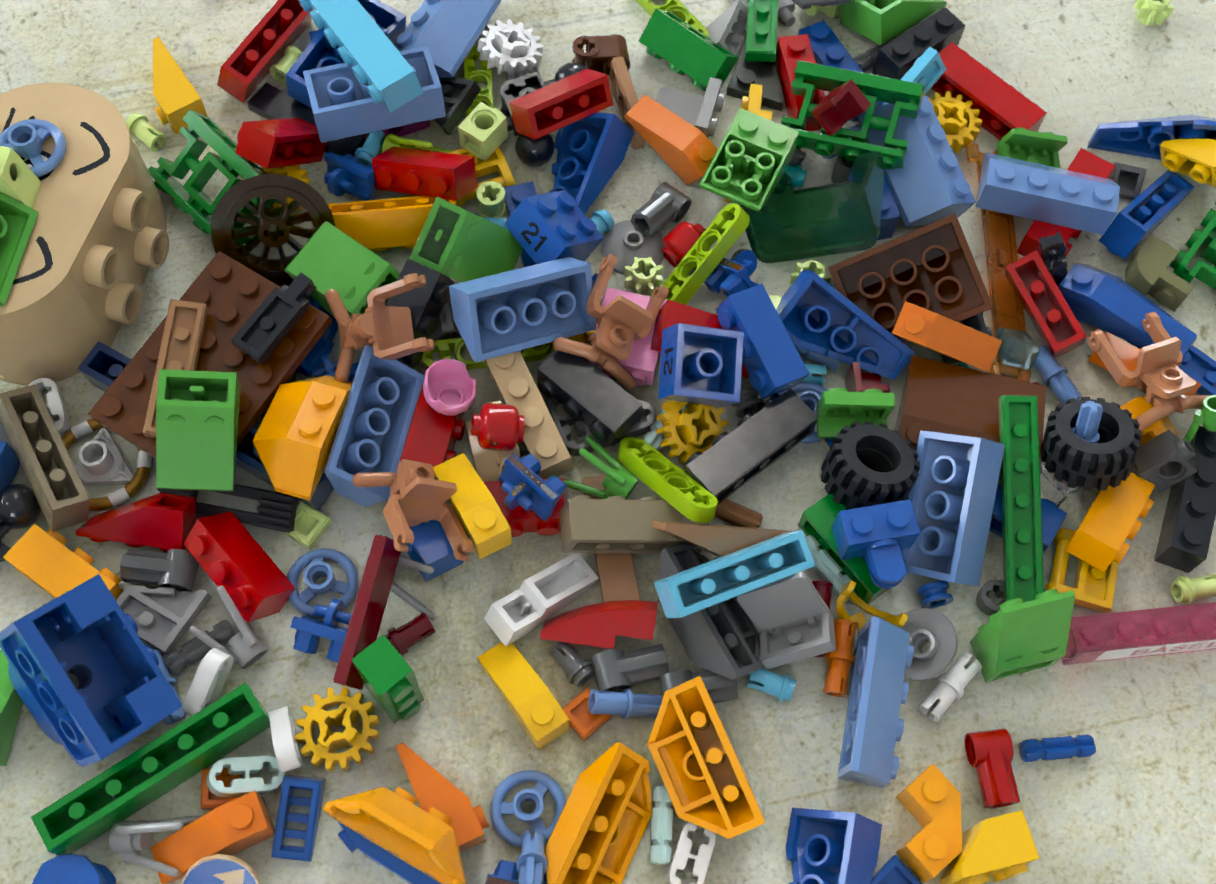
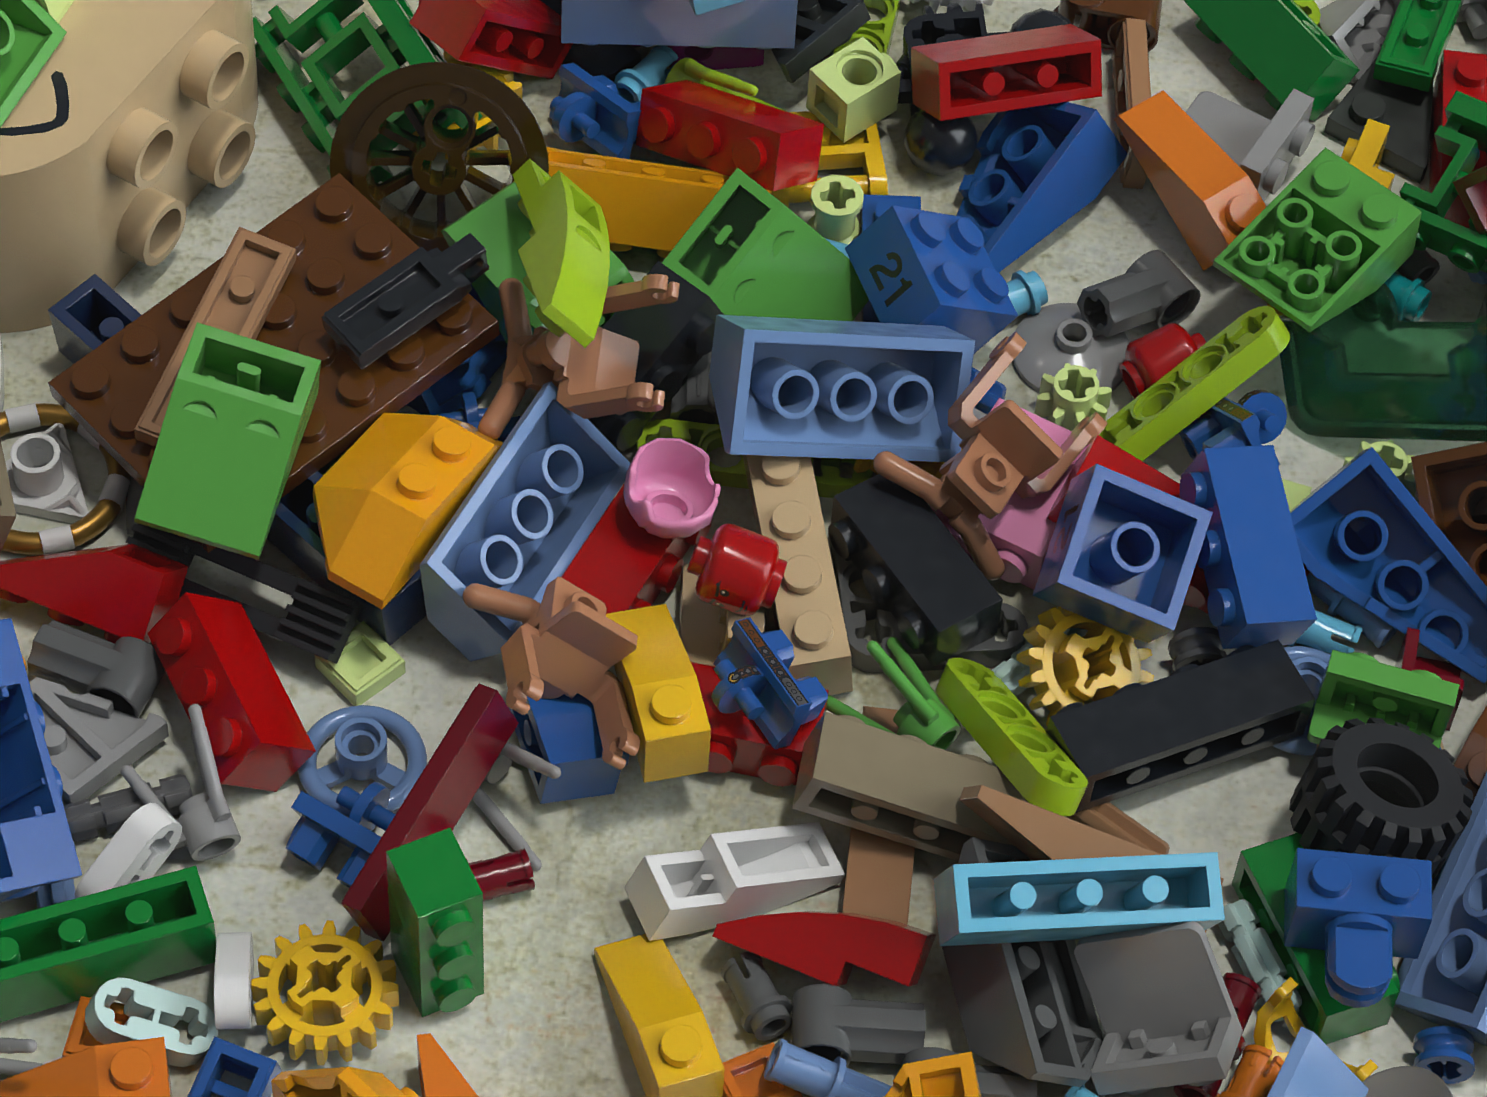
camera: 15 degrees right, 10 degrees down
none -> lime slope [512,158,610,348]

